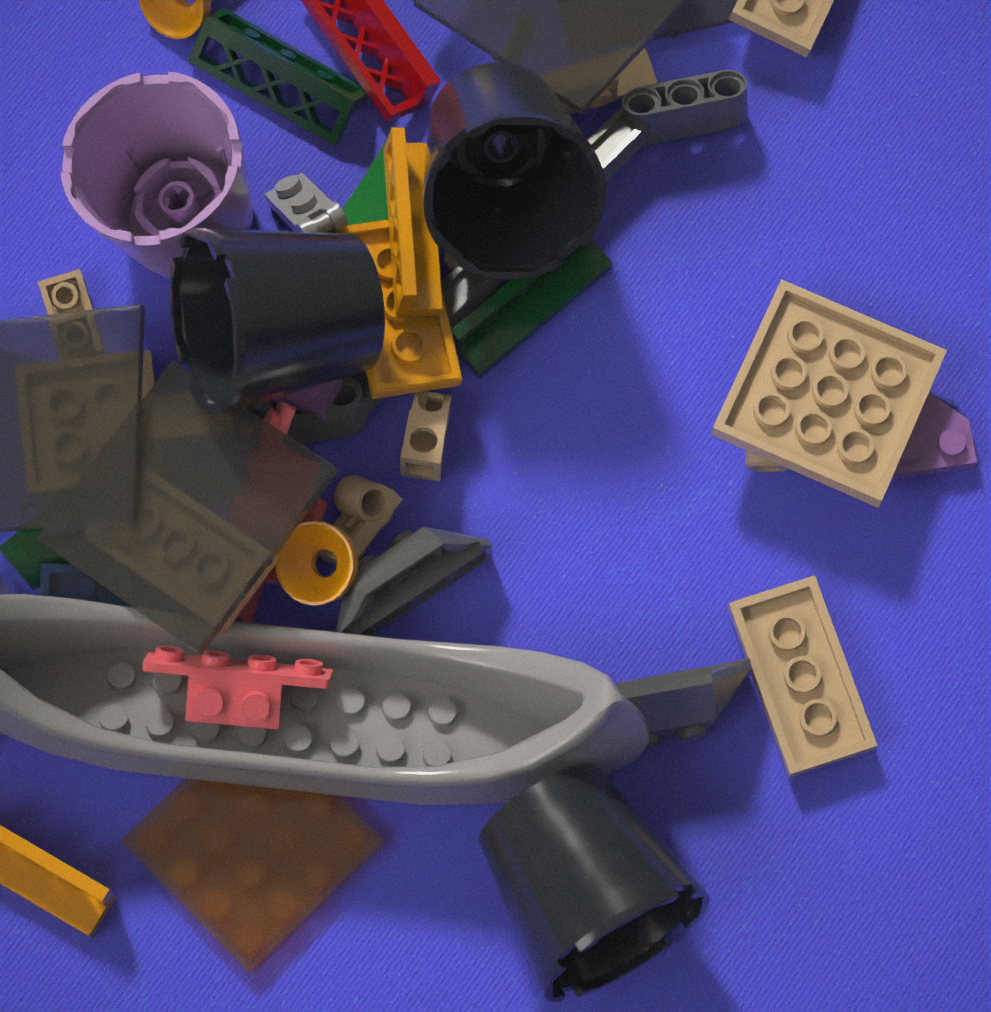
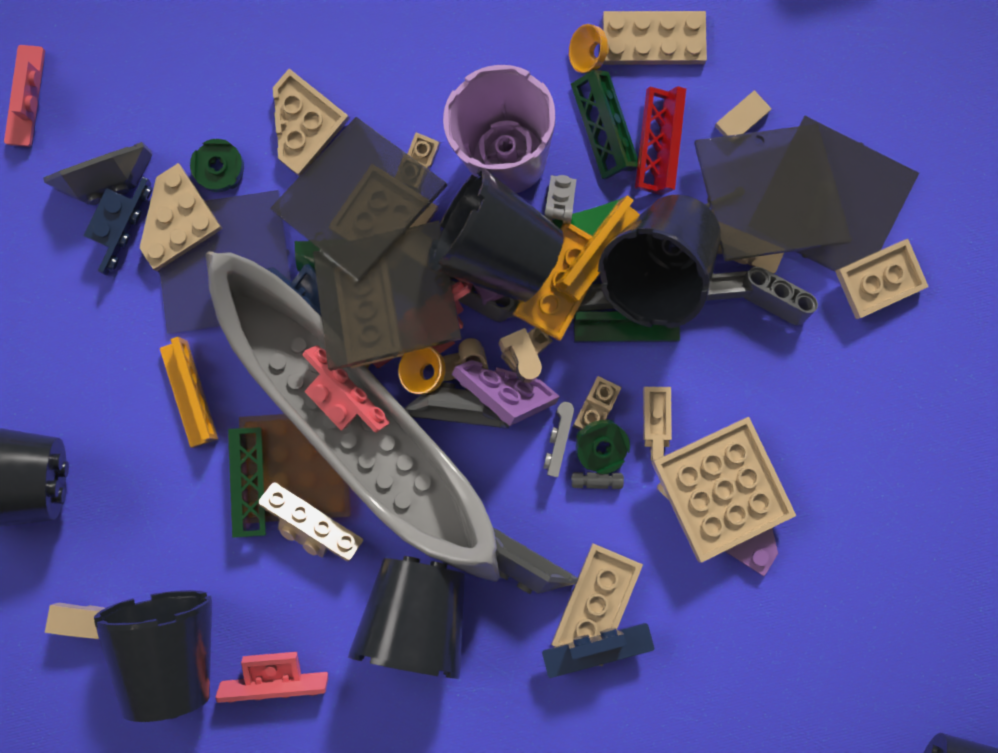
camera: 45 degrees right, 10 degrees up
none -> dark green fence [228,427,266,538]
none -> bracket [258,483,363,562]
none -> medium lavender plate [452,360,560,426]
none -> tan leg [498,328,542,383]
none -> dark blue bracket [542,623,654,678]
none -> light grey plate [543,402,574,477]
none -> dark grey axle [571,472,624,489]
none -> tan slope [573,376,622,430]
none -> dark green plate [575,419,630,474]
none -> tan hinge [643,387,672,461]

